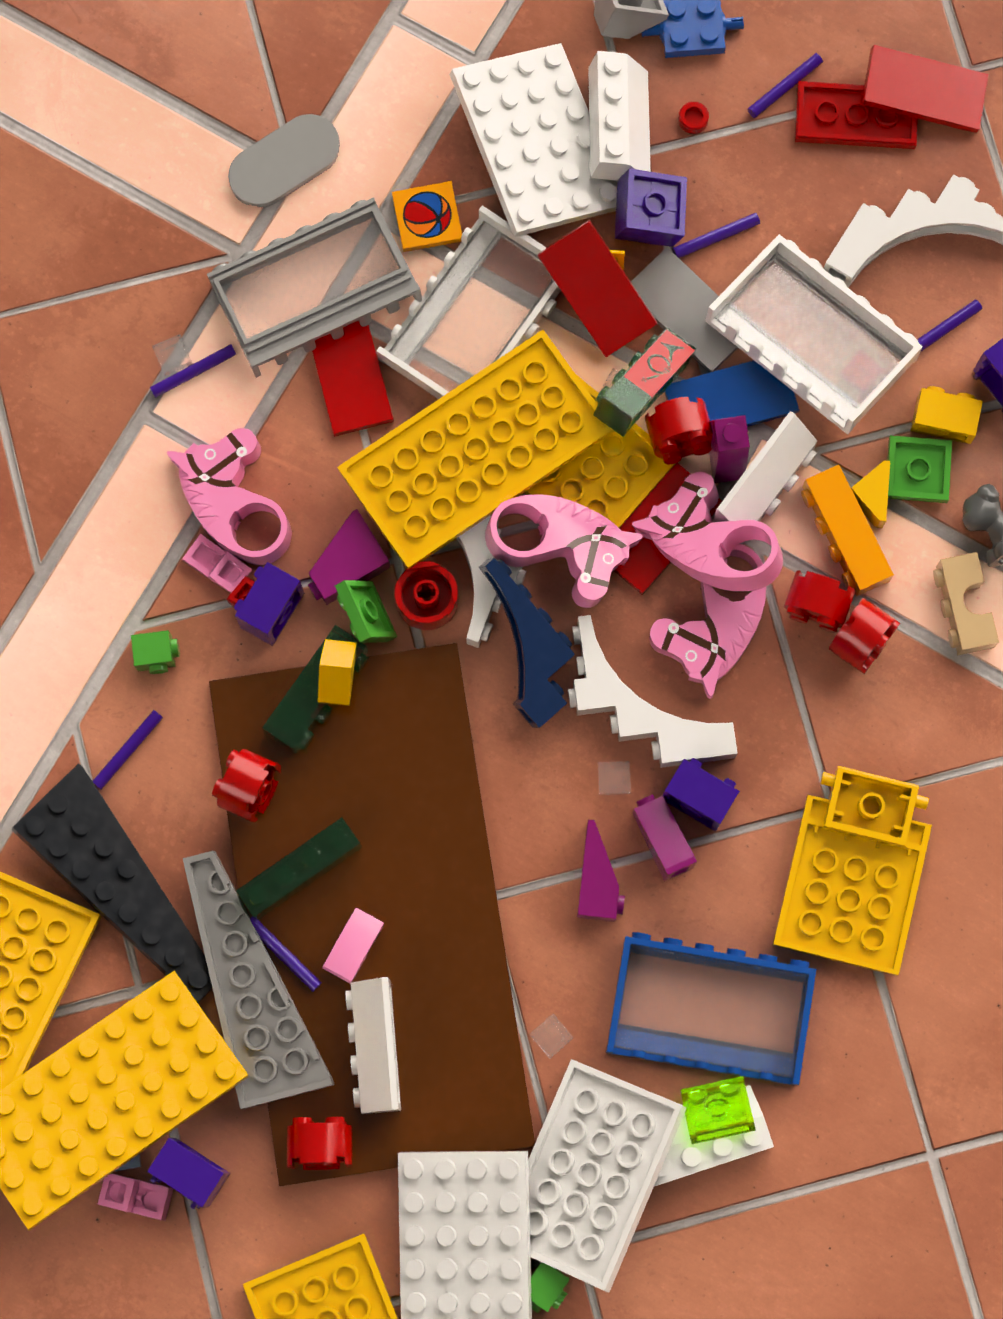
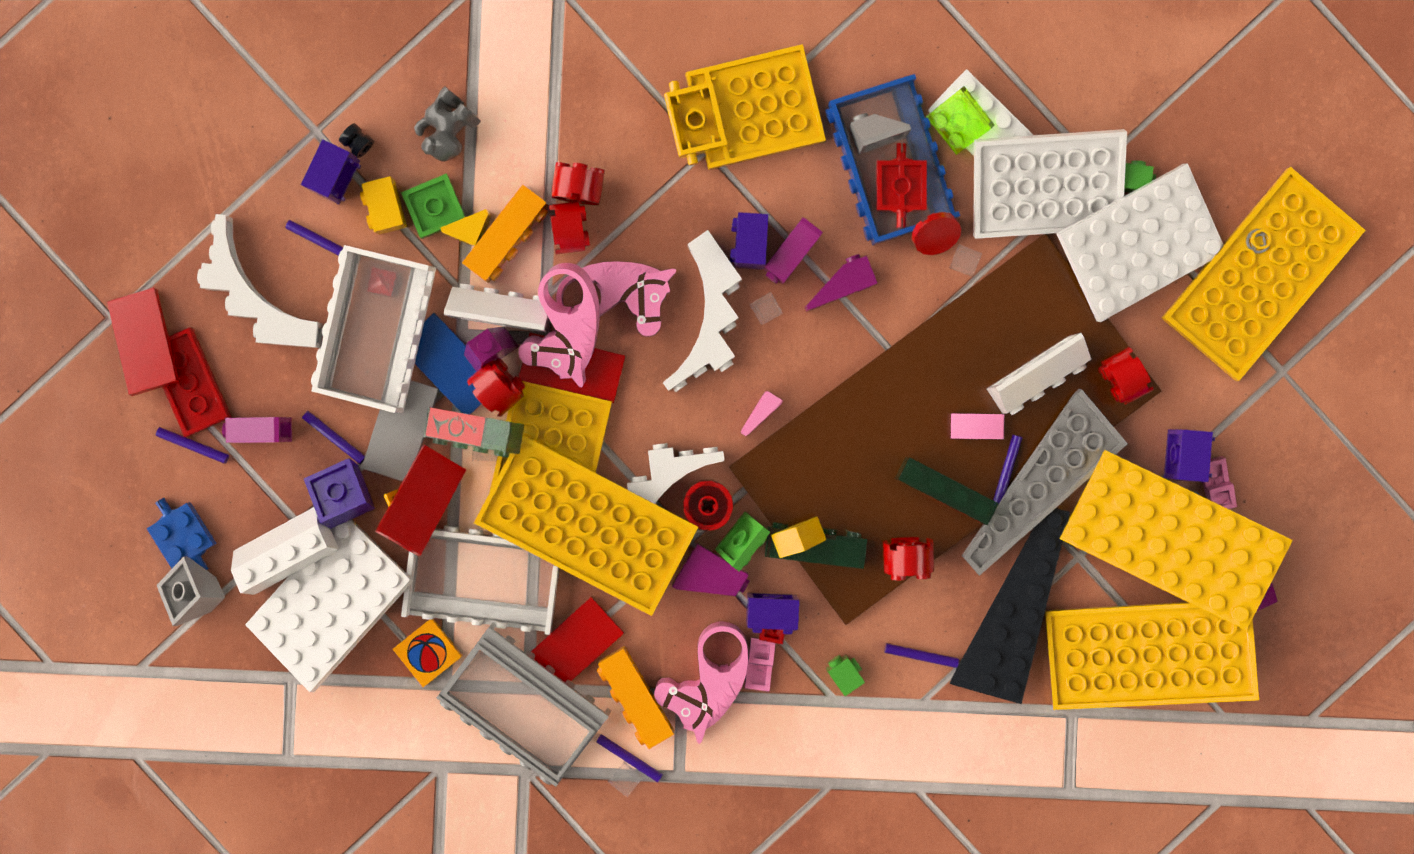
camera: 125 degrees left, 10 degrees up
light grey tile [228,114,340,207] -> none
dark blue arch [479,558,575,728] -> none
bright pink animal [485,494,643,608] -> none
red tile [678,101,709,134] -> none
tan arch [933,552,999,656] -> none
none -> slope [222,417,292,443]
none -> light orange brick [597,646,674,750]
none -> bright pink slope [740,391,783,436]
none -> light grey slope [849,113,911,154]
none -> red plate [876,143,927,229]
none -> red tile [912,212,961,255]

